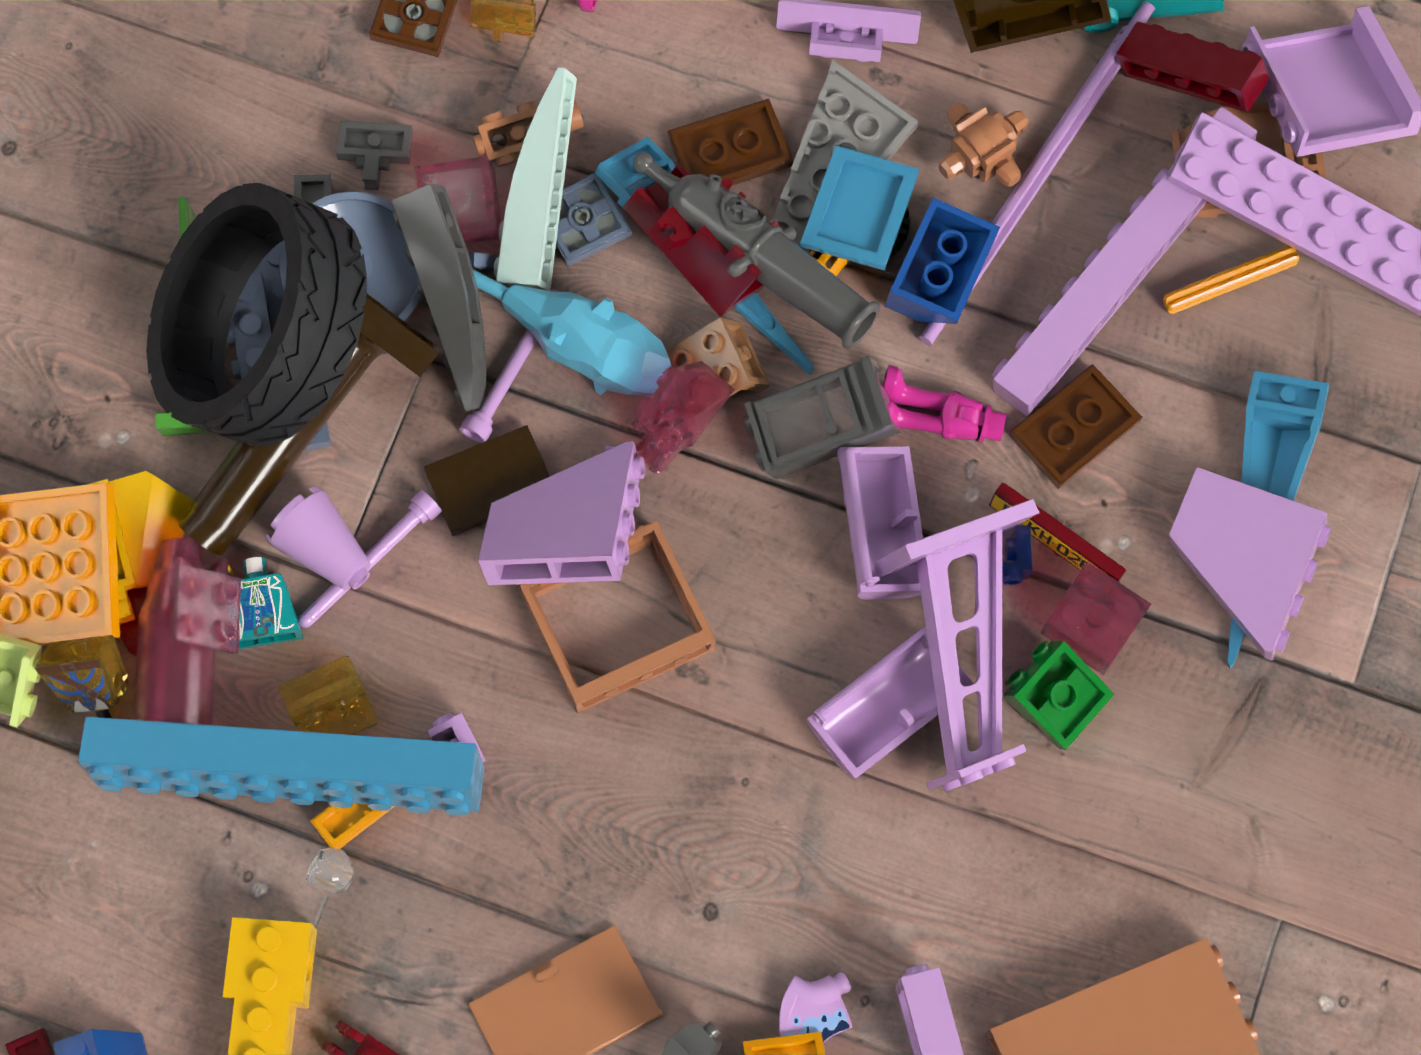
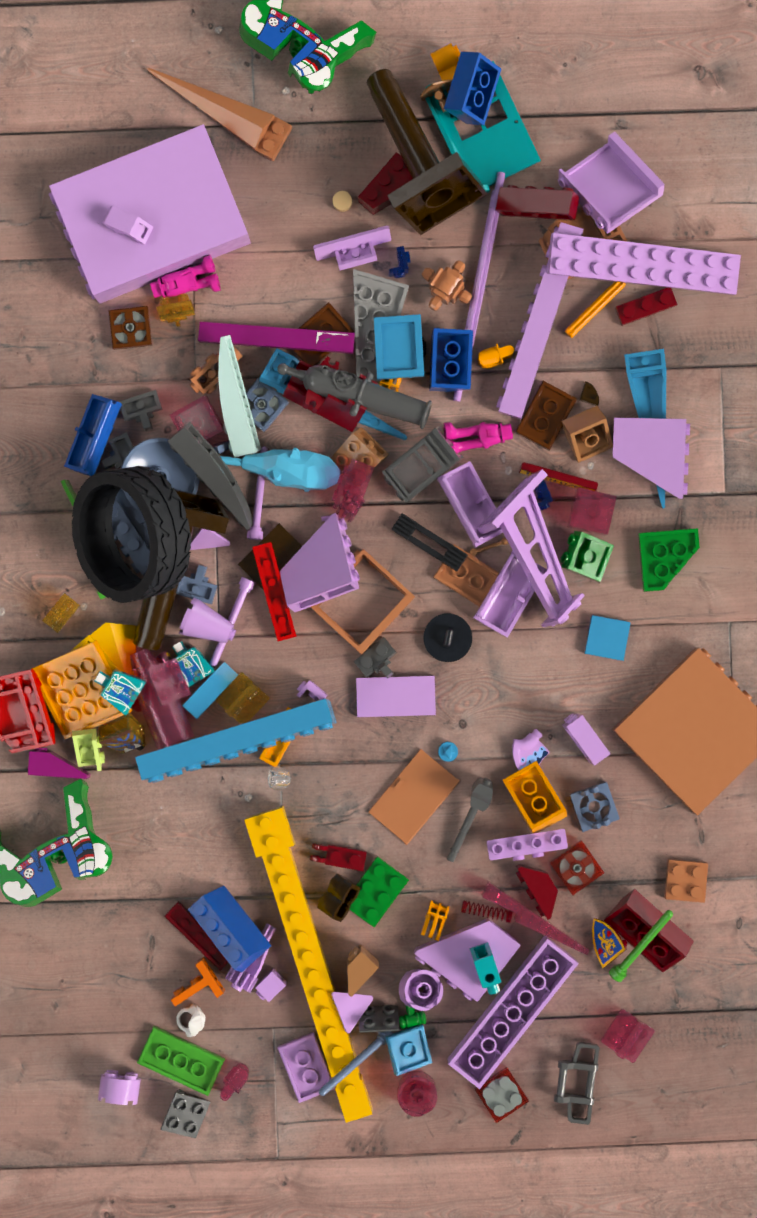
camera: 20 degrees left, 15 degrees up
none -> clear yellow hips [42,593,80,633]
none -> blue container [64,394,122,477]
none -> torso [94,669,146,715]
none -> sand blue hinge [176,565,218,604]
none -> dark azure slope [182,662,239,719]
none -> lavender piece [190,528,230,550]
none -> magenta tile [198,322,355,354]
none -> red plate [252,542,297,642]
none -> dark grey hinge [354,637,397,678]
none -> lavender tile [356,676,436,717]
none -> clear blue bracket [389,246,411,278]
none -> black container [391,513,468,572]
none -> black shield [423,613,472,662]
none -> nougat tile [433,544,499,607]
none -> dark azure tile [438,742,458,762]
none -> medium nougat hinge [470,537,508,556]
none -> light orange arm [477,344,514,368]
none -> medium nougat slope [561,406,613,463]
none -> dark brown tile [579,381,599,406]
none -> dark azure tile [584,615,631,661]
none -> dark red plate [615,288,678,326]
none -> green plate [638,528,700,592]

